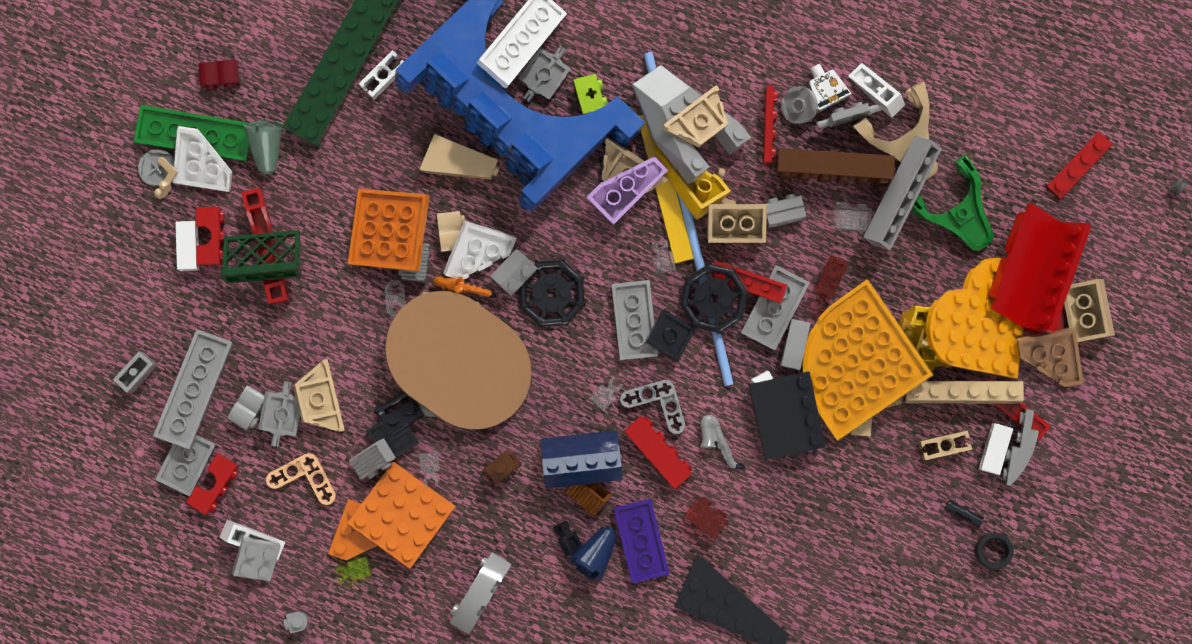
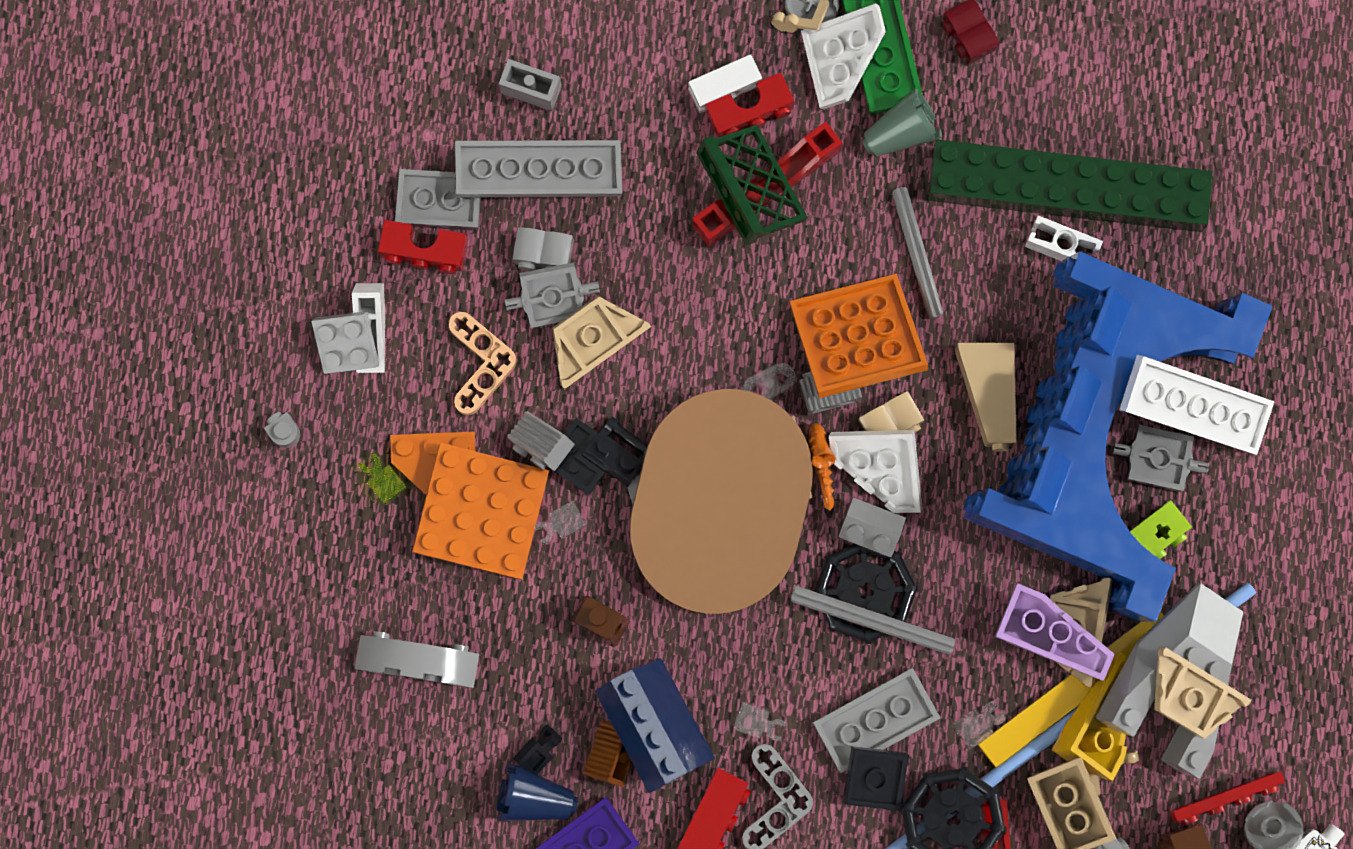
camera: 70 degrees right, 5 degrees down
none -> light grey axle [791,586,955,654]
none -> light grey axle [892,187,943,319]

